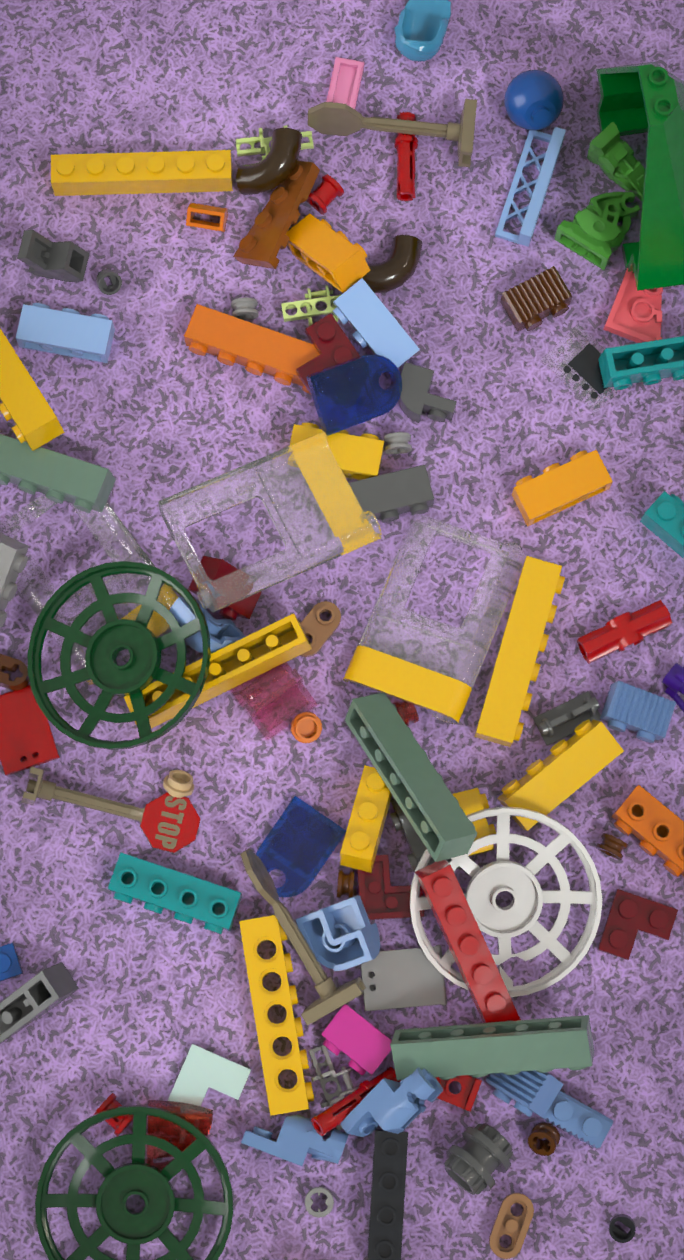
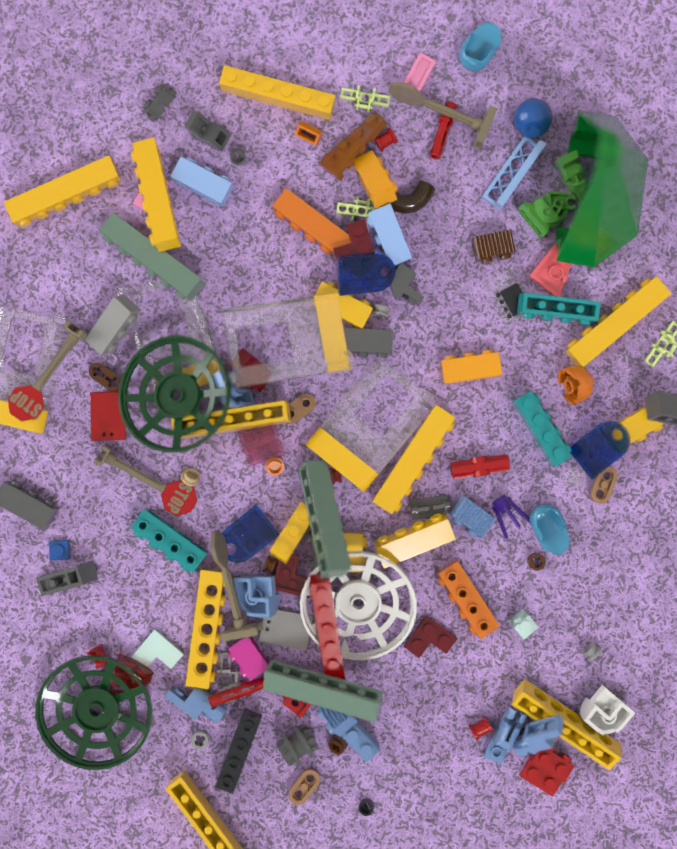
camera: 15 degrees right, 10 degrees up
light grey bush [231,297,259,320] -> none
dark brown cylinder [236,128,302,195] -> none
medium blue plate [340,1067,444,1137] -> none
reddish brown bush [596,833,628,860] -> none

